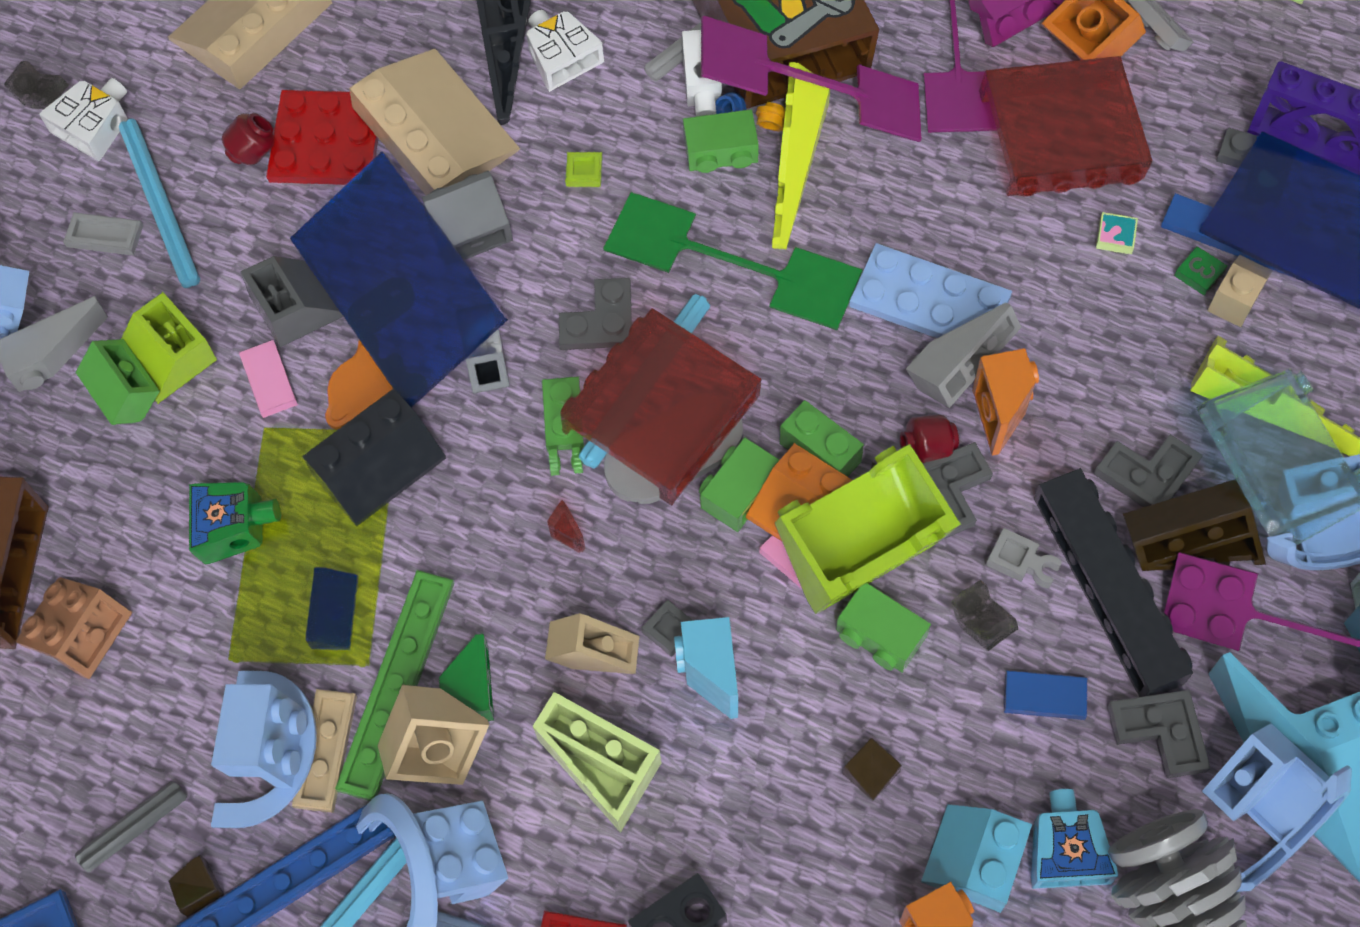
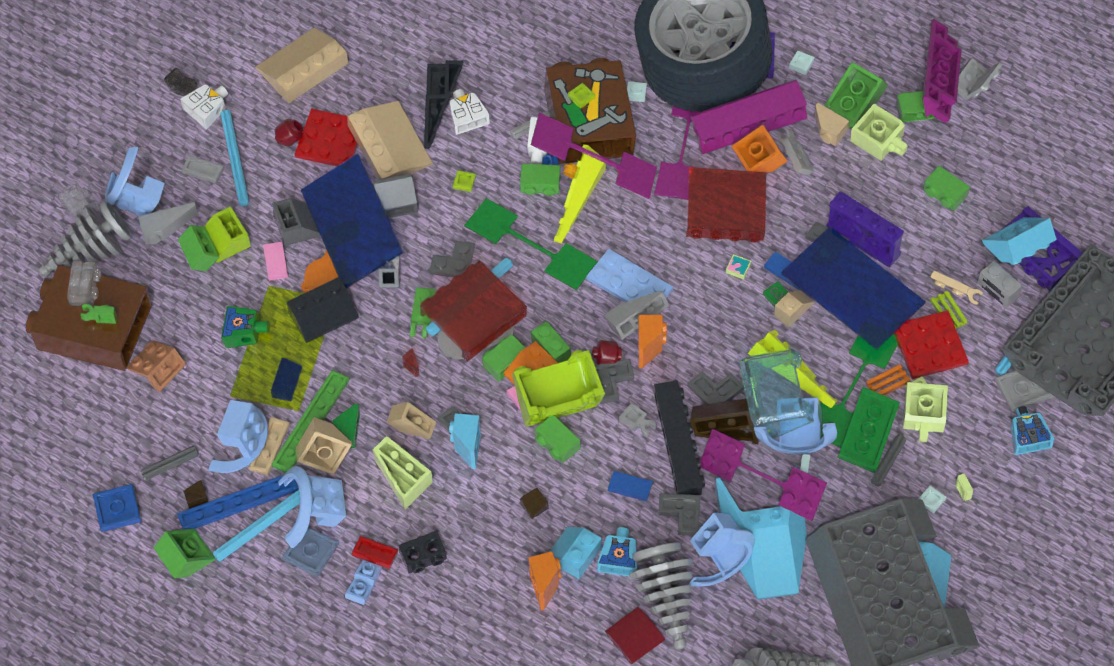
camera: 10 degrees right, 5 degrees down
clear smoke bracket [951,580,1019,651] -> none

